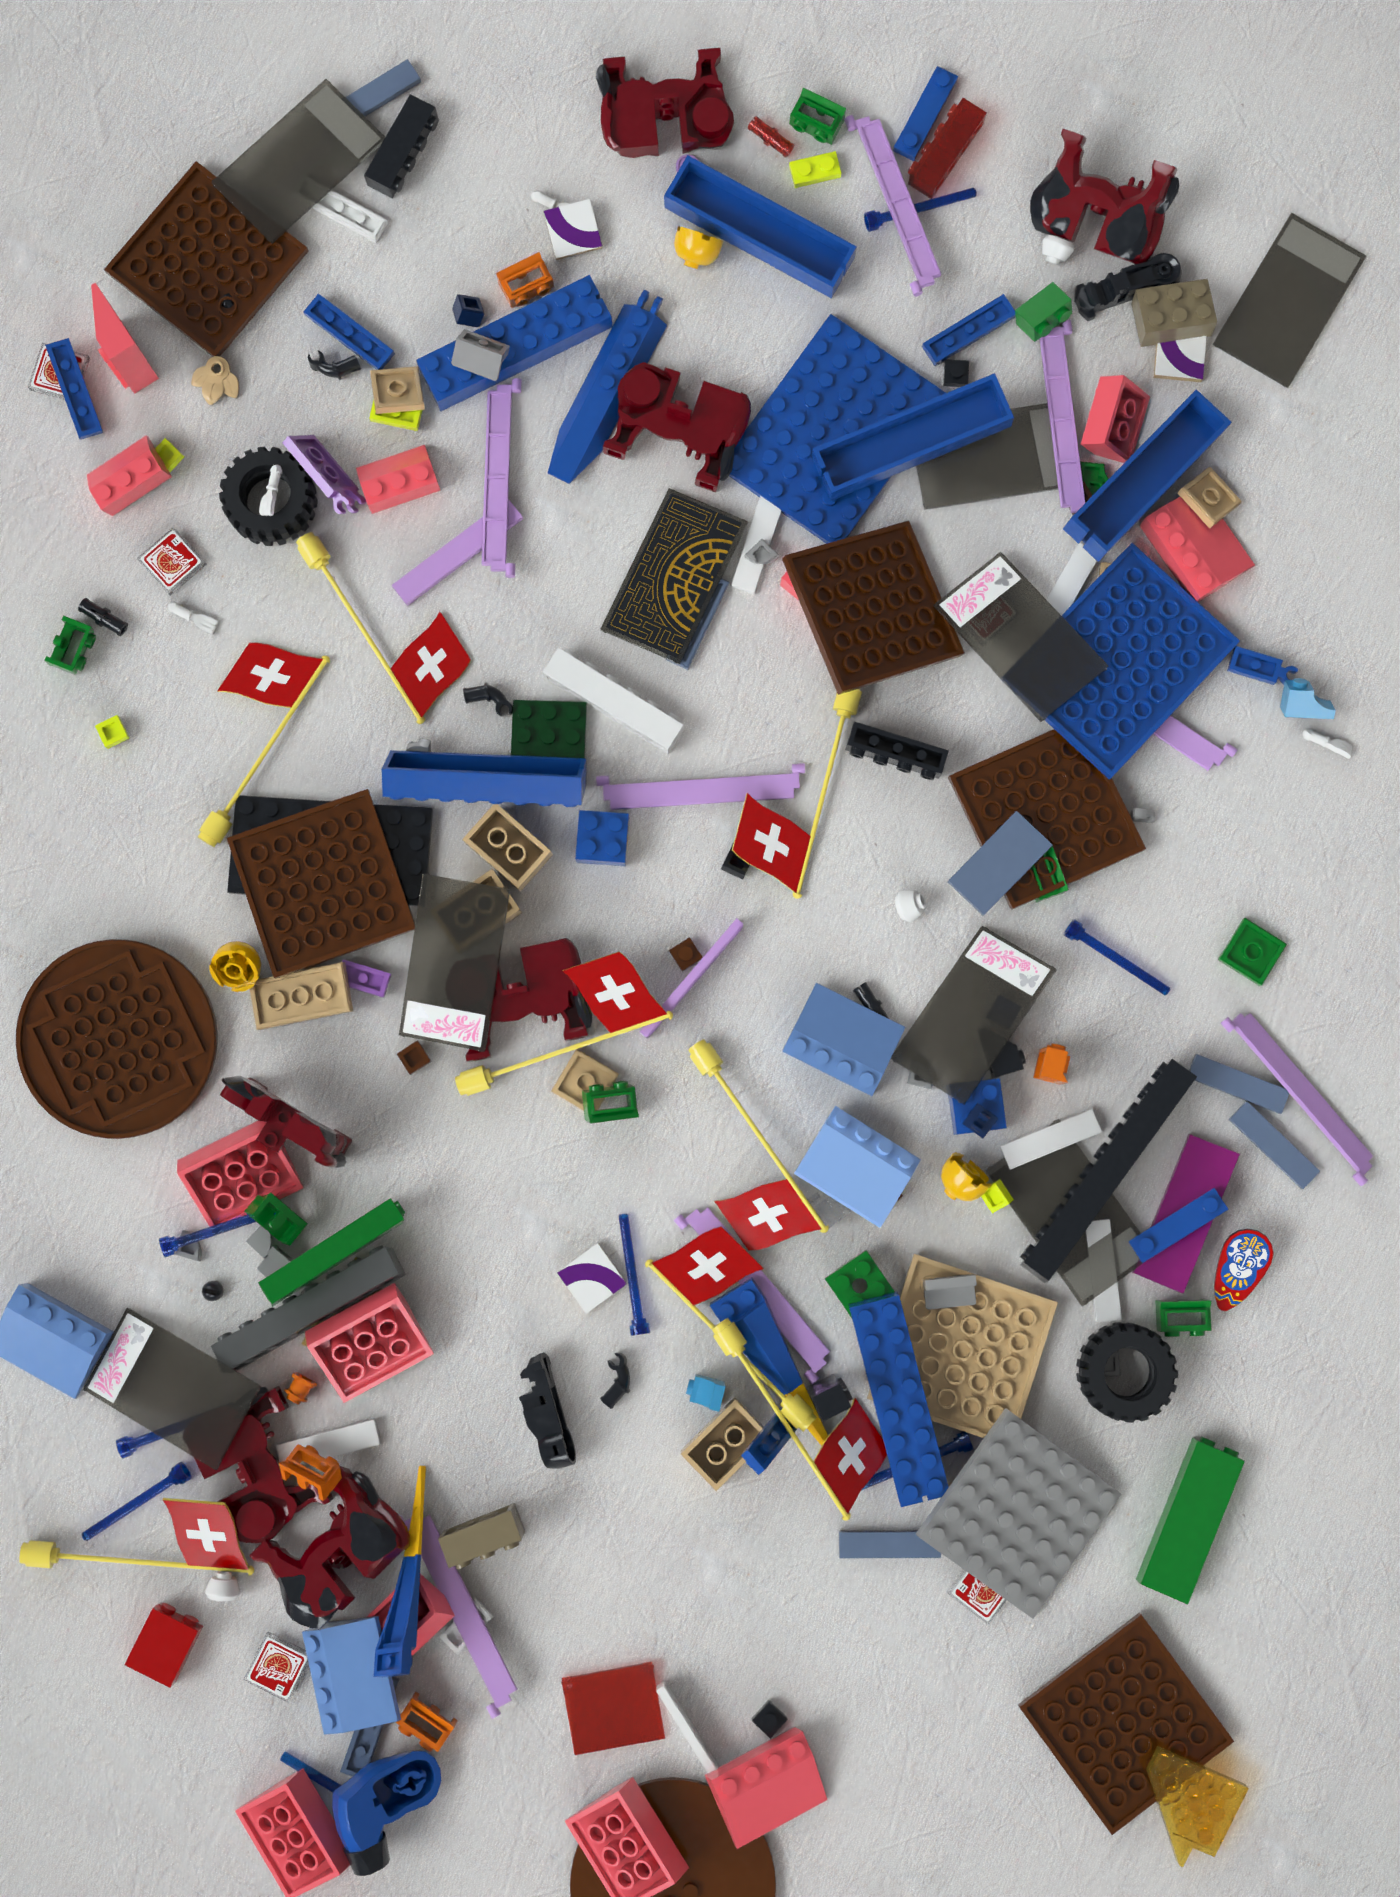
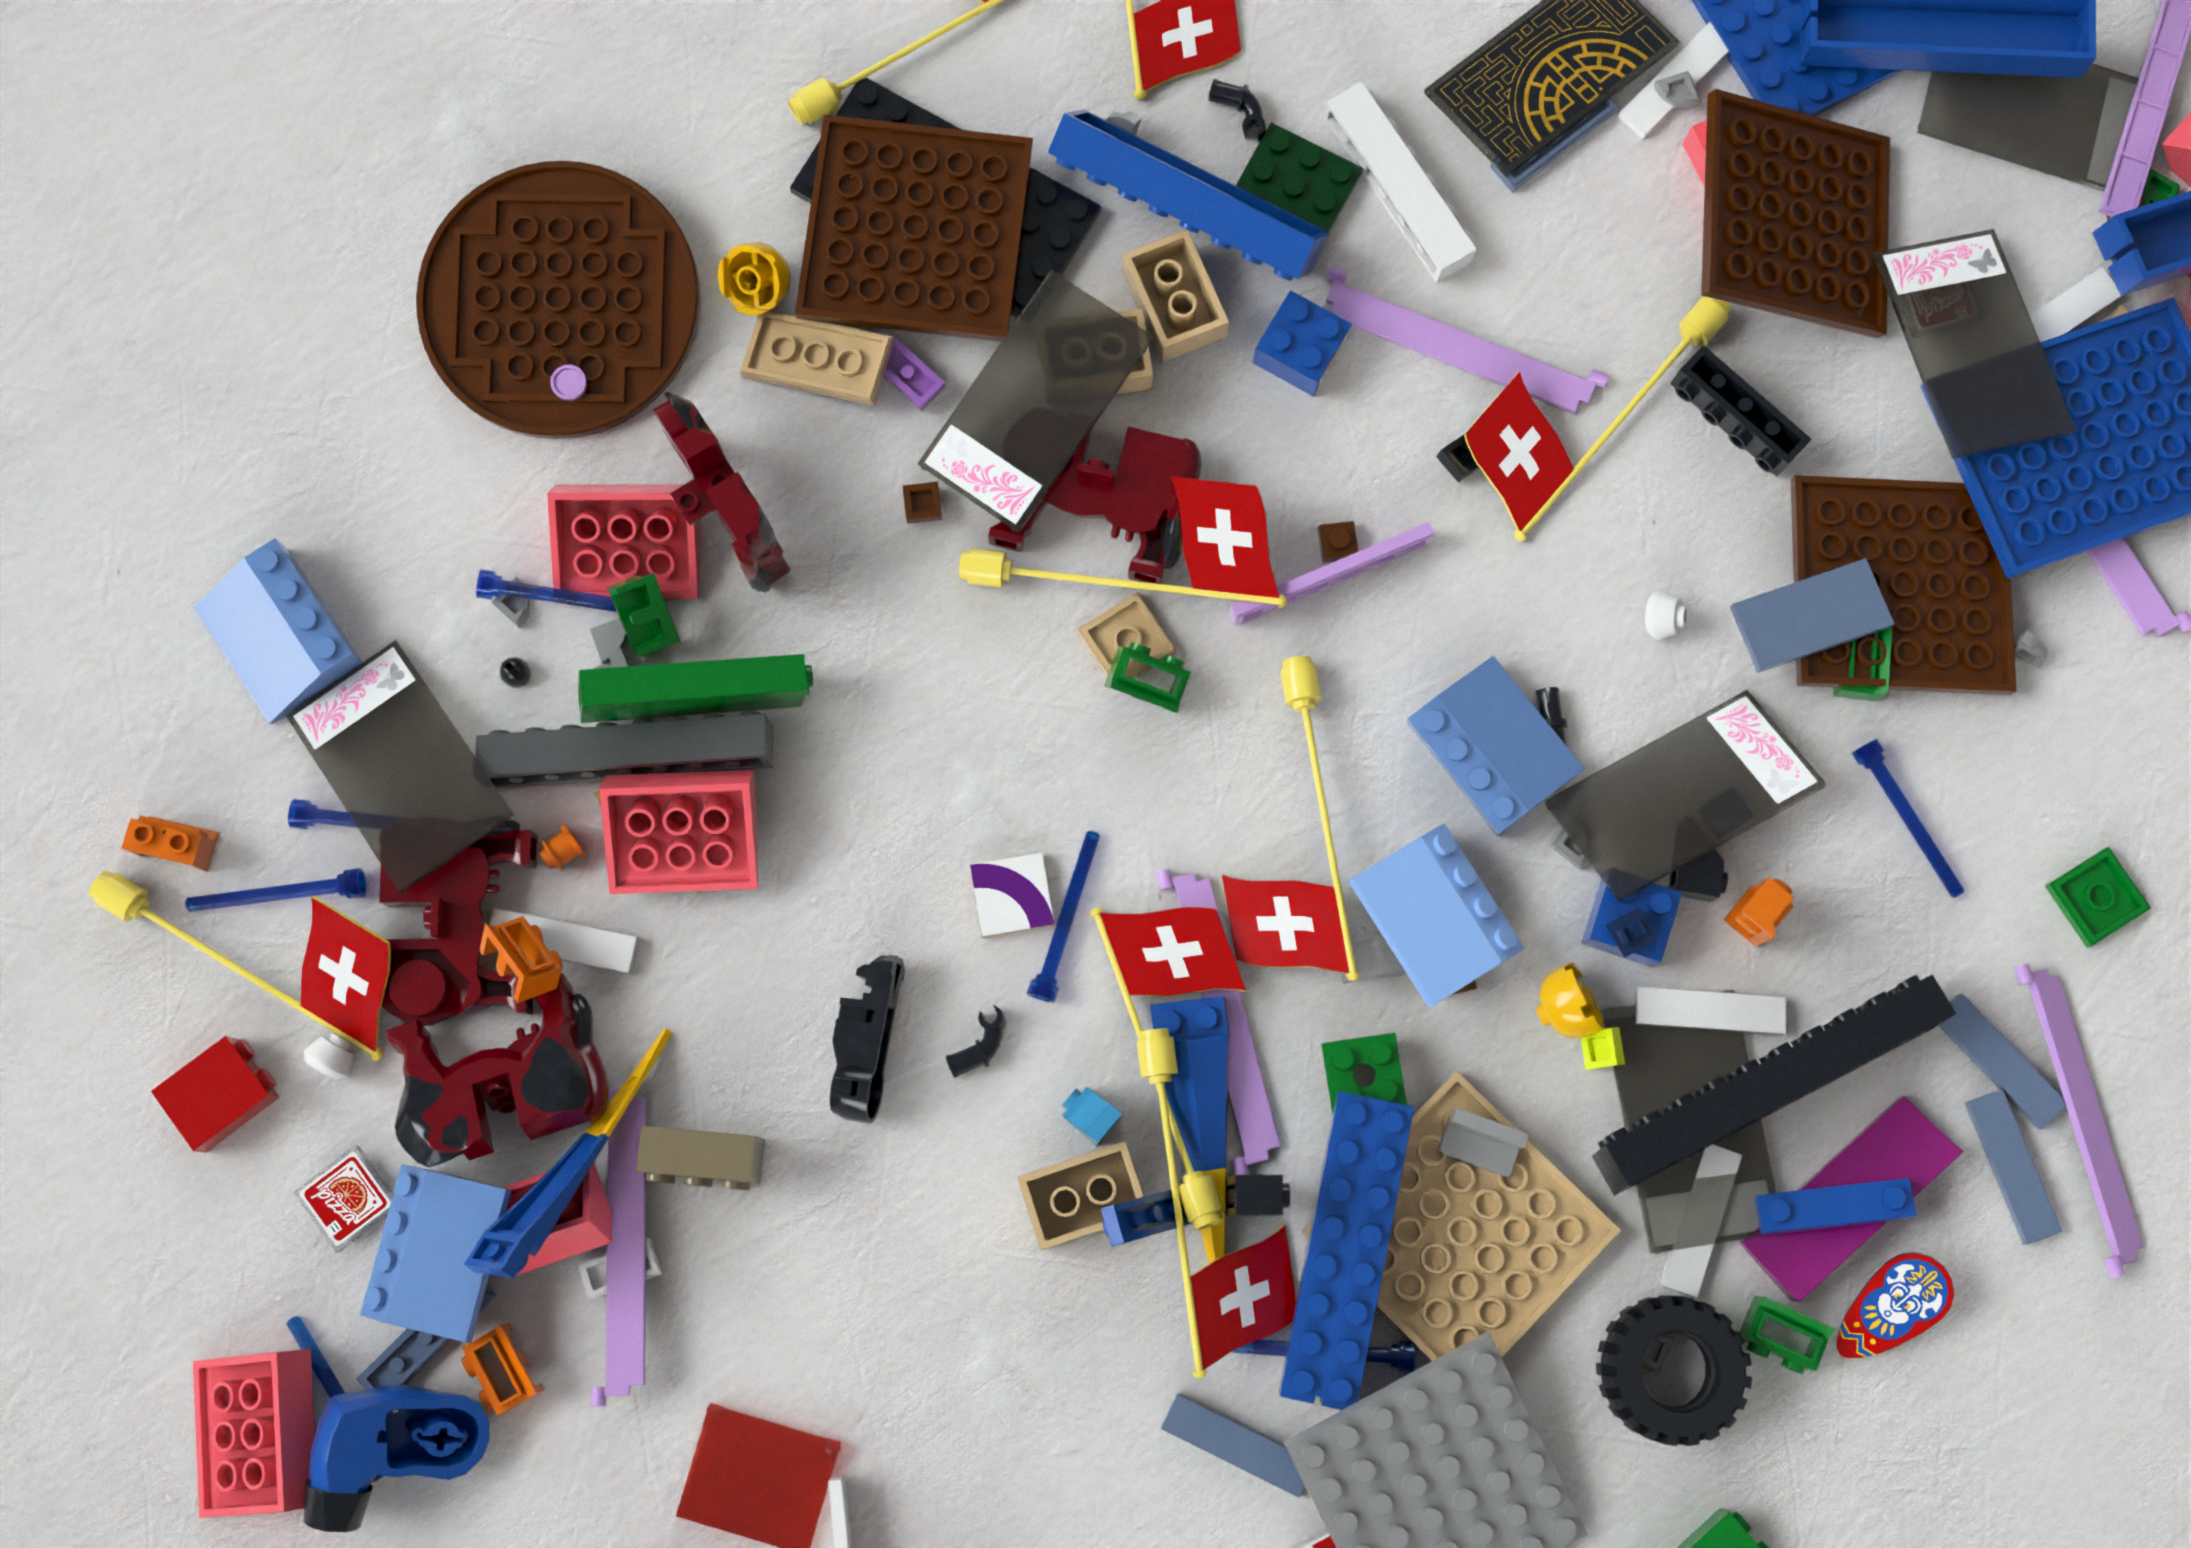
camera: 25 degrees right, 5 degrees down
none -> orange window [121,815,219,872]
none -> lavender piece [550,364,587,401]

